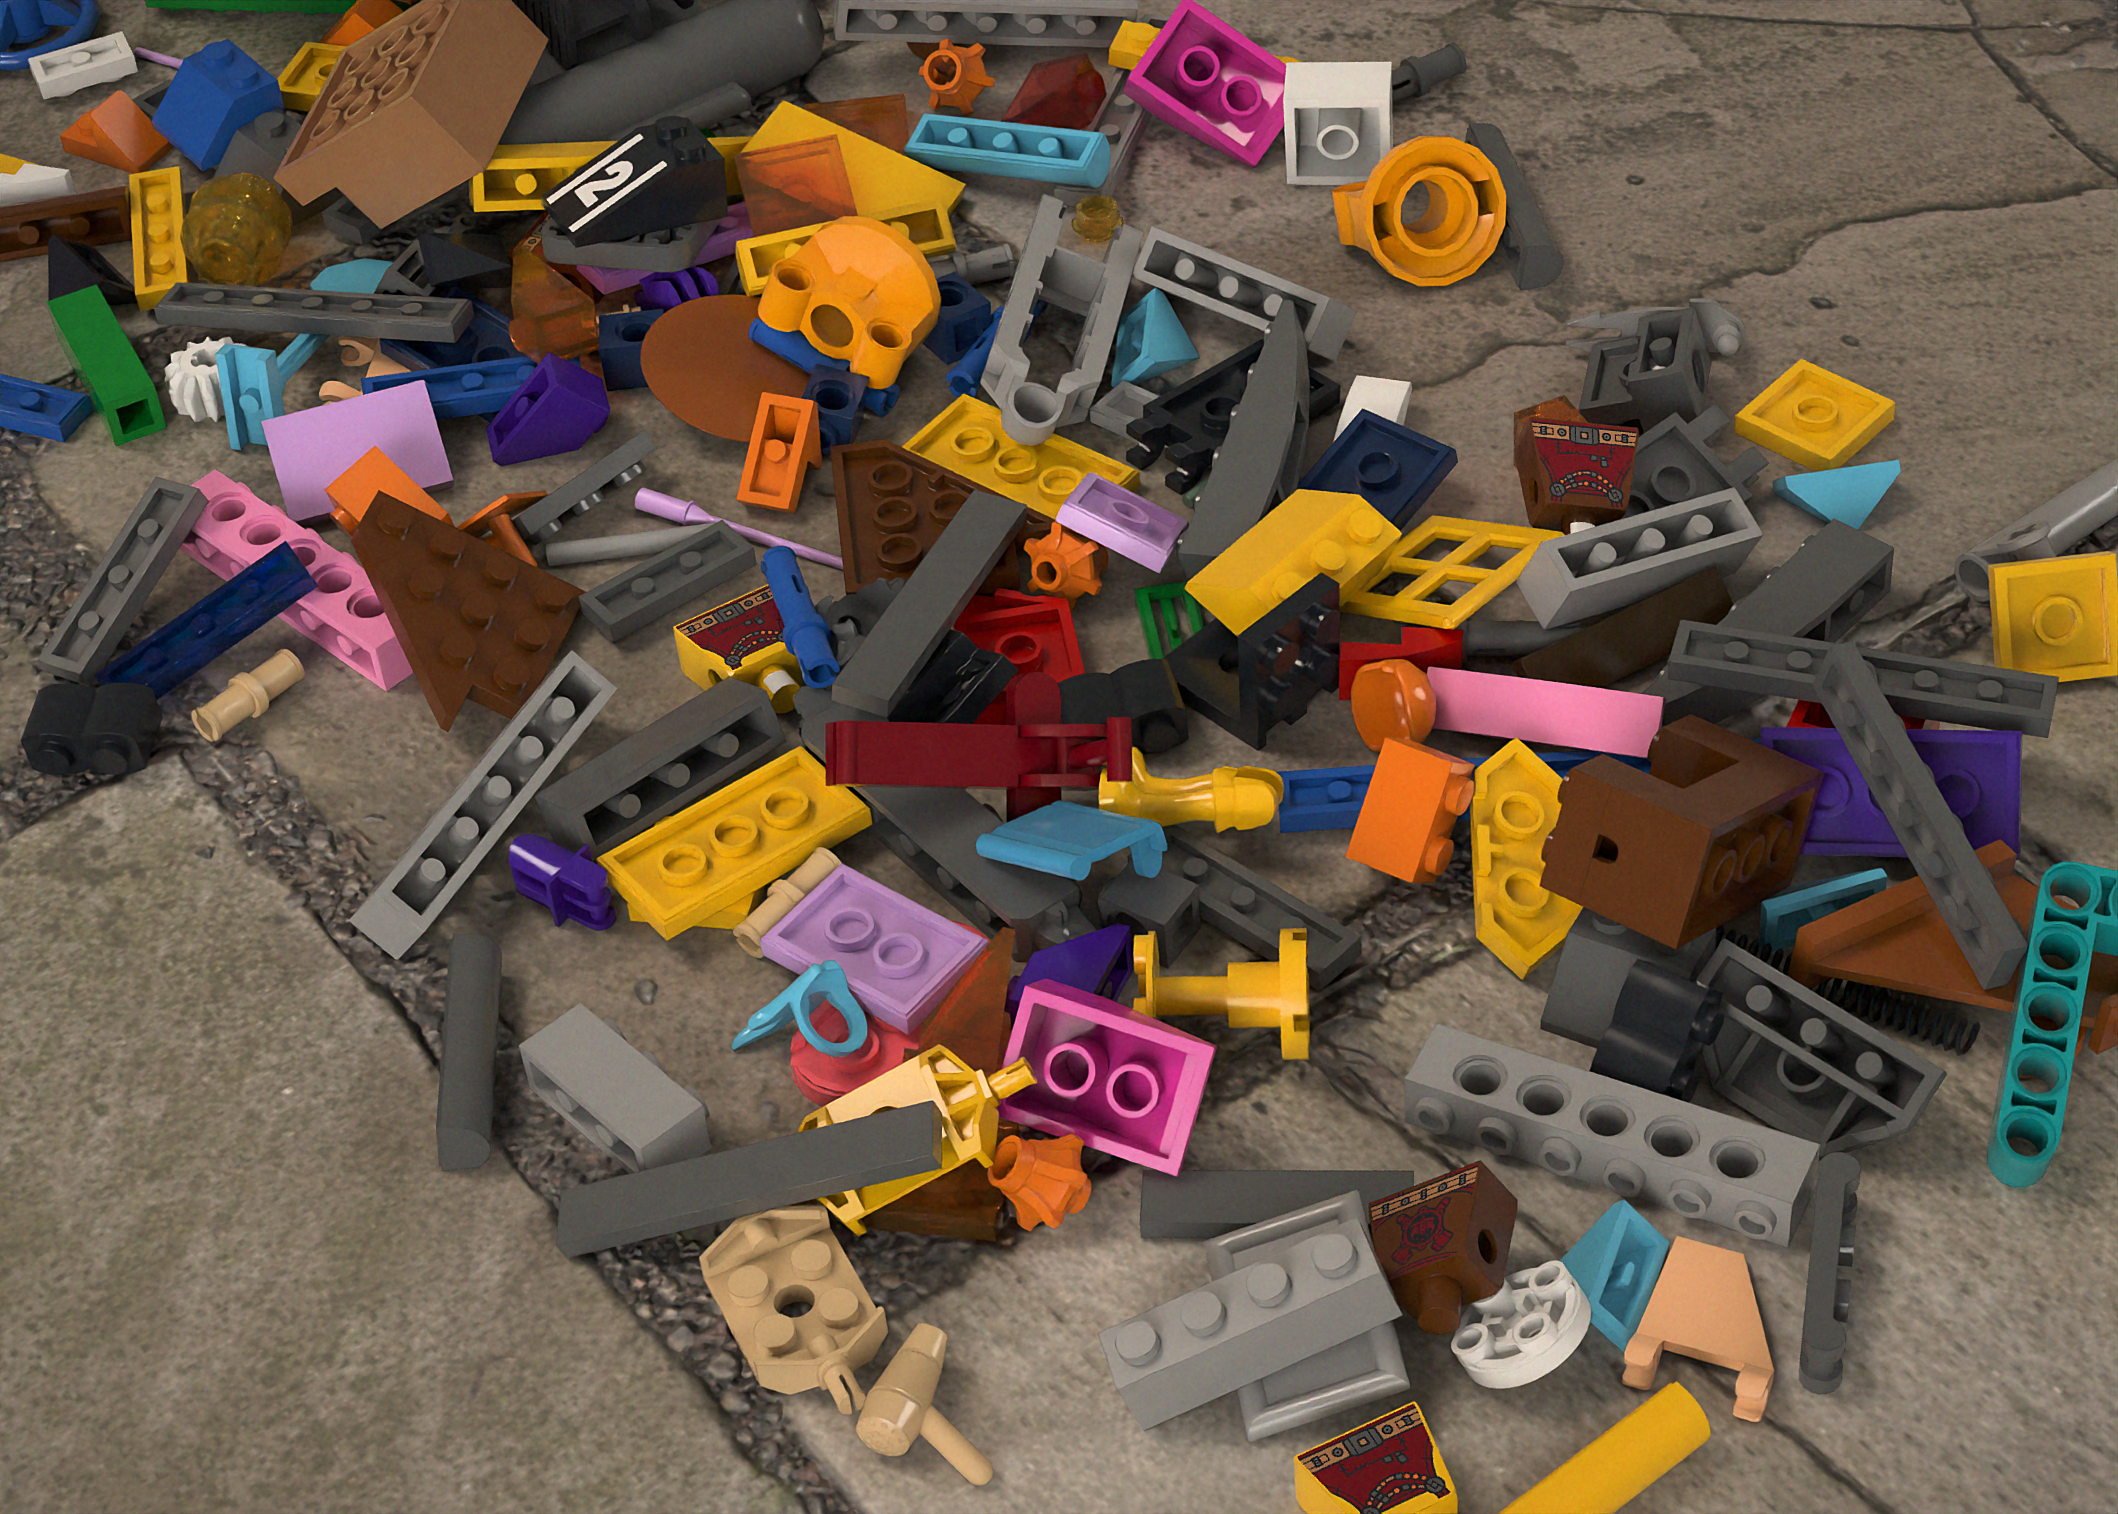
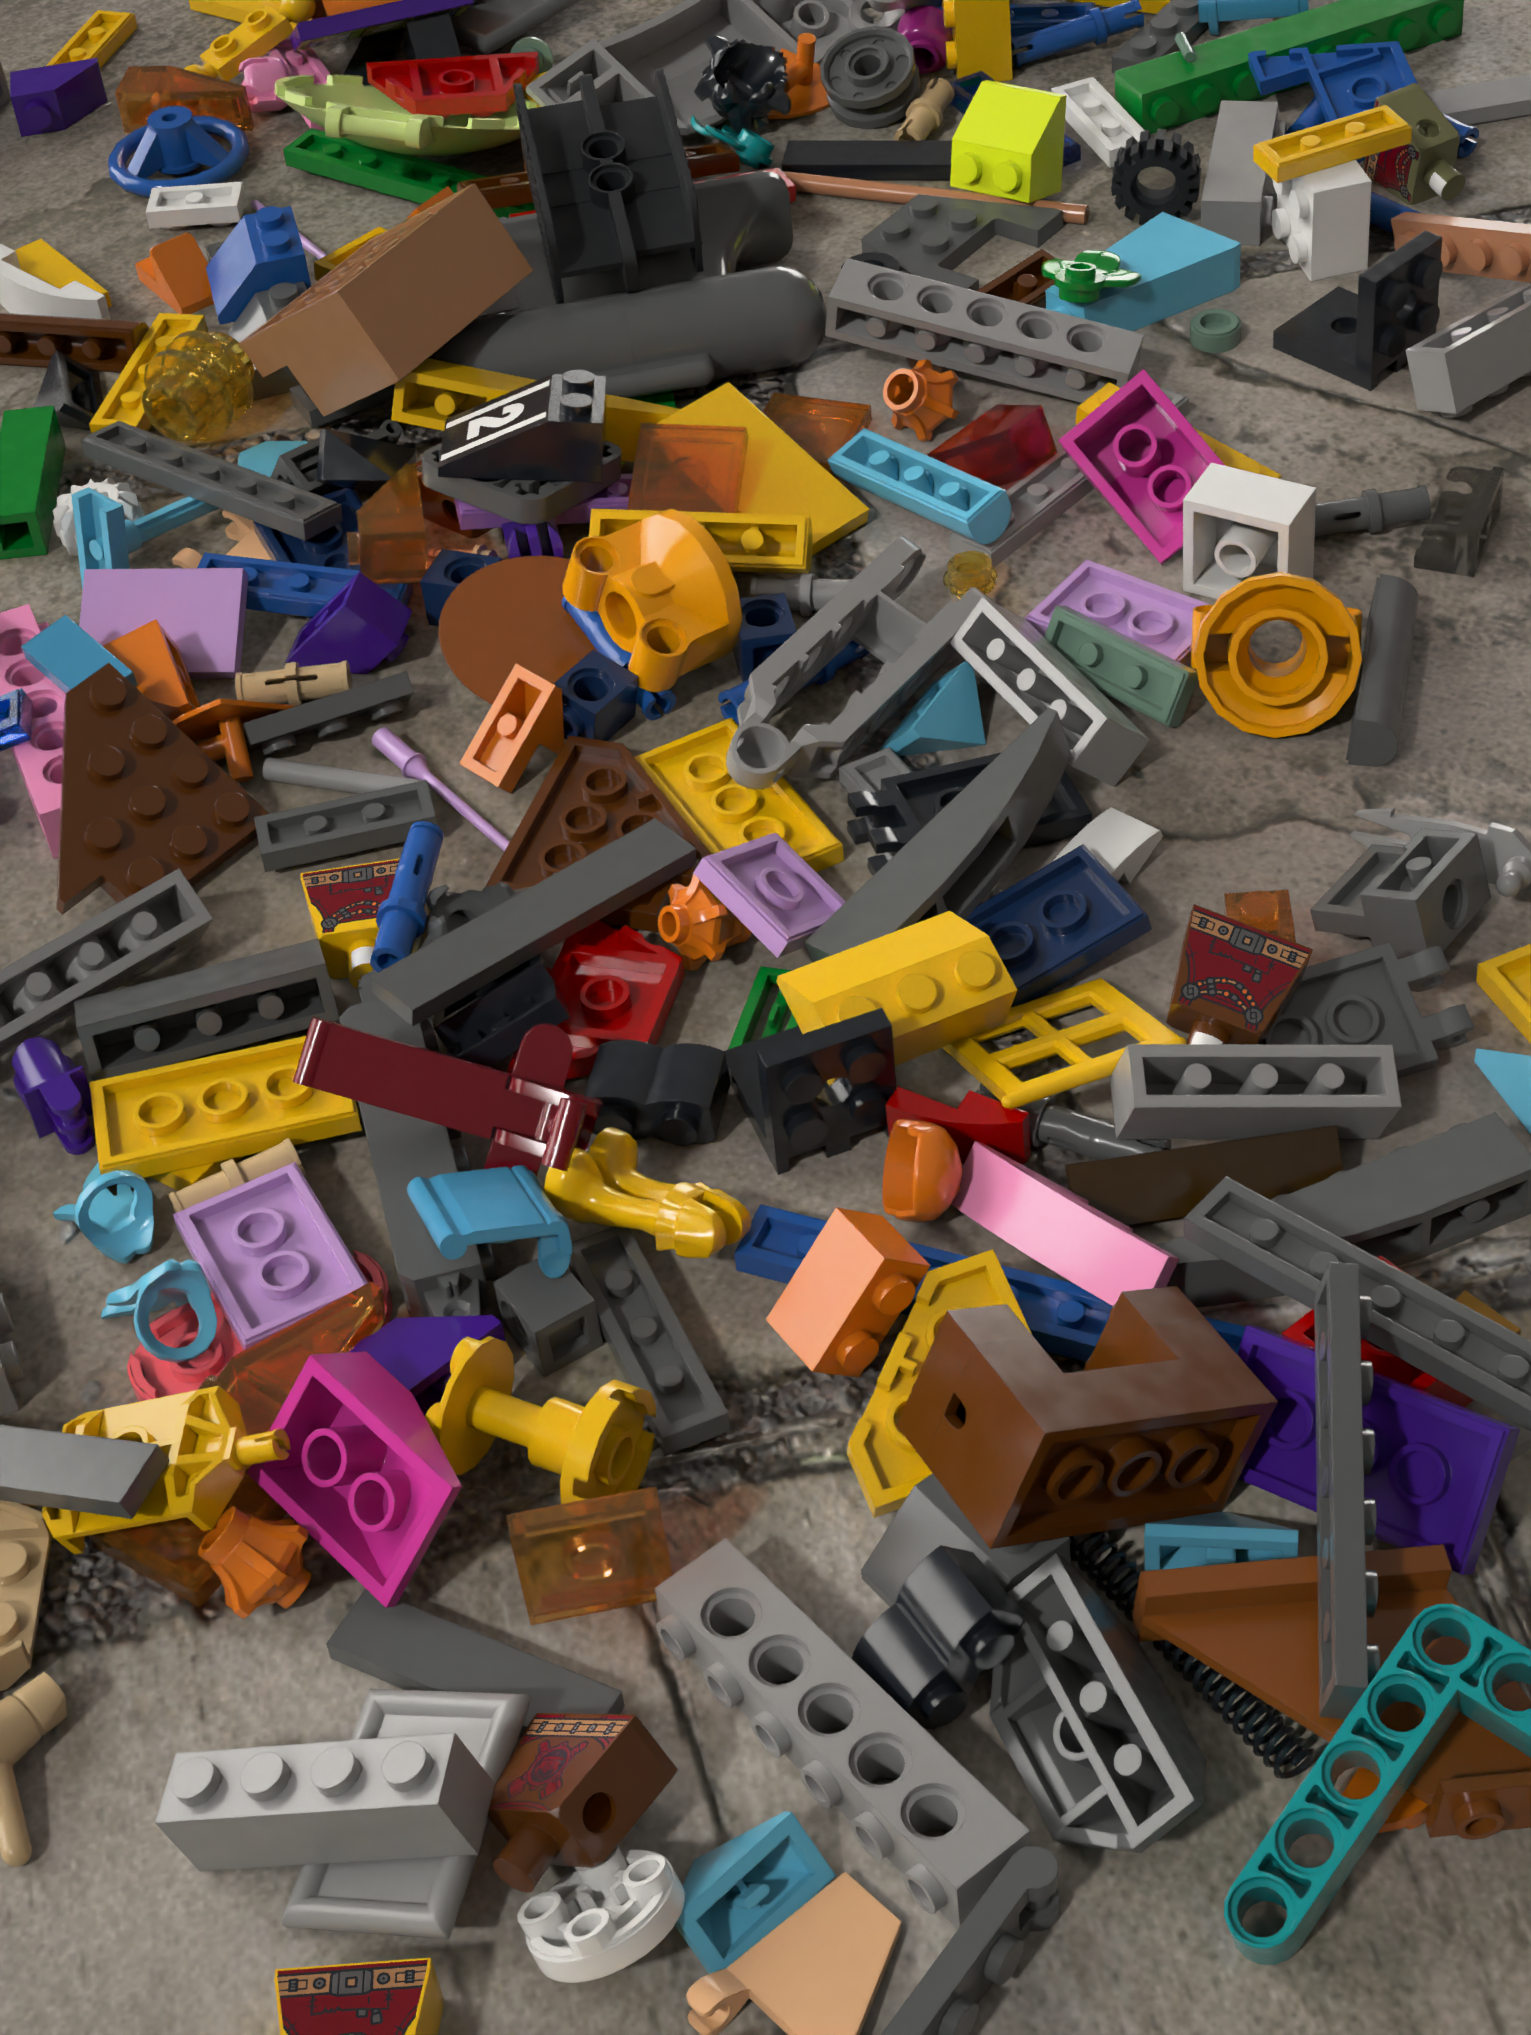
camera: 25 degrees right, 0 degrees up
none -> dark azure tile [21,615,138,693]
none -> medium azure piece [53,1162,154,1264]
none -> tan pin [235,660,353,706]
none -> clear orange tile [507,1487,673,1625]
none -> lavender tile [1024,559,1211,667]
none -> sand green tile [1044,605,1198,727]
none -> clear smoke hinge [1414,466,1504,577]

